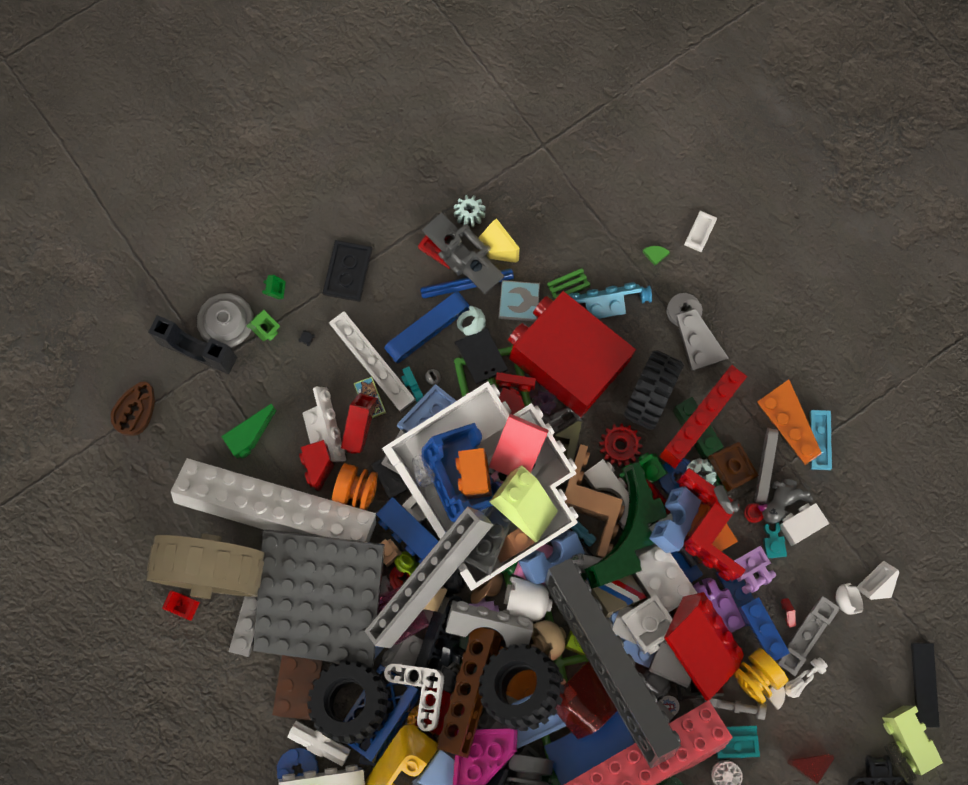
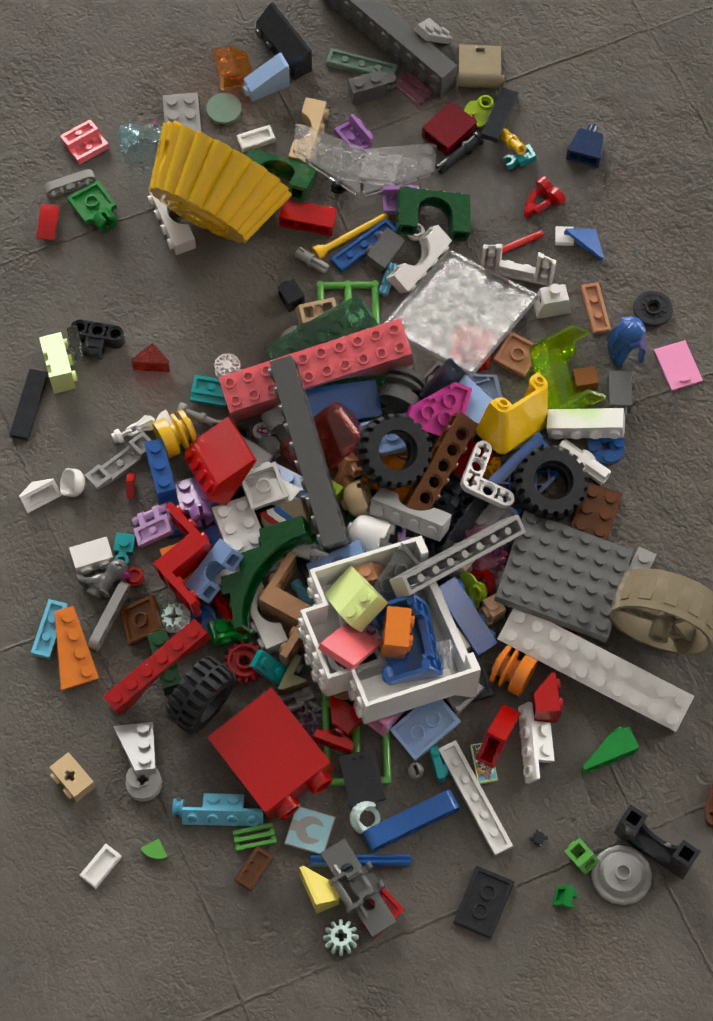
camera: 170 degrees left, 10 degrees down
dark grey arm [714,485,739,514] -> none
none -> tan brick [49,752,95,802]
none -> reddish brown plate [234,846,274,892]
none -> teal plate [250,649,287,687]
none -> nougat hips [334,456,363,489]

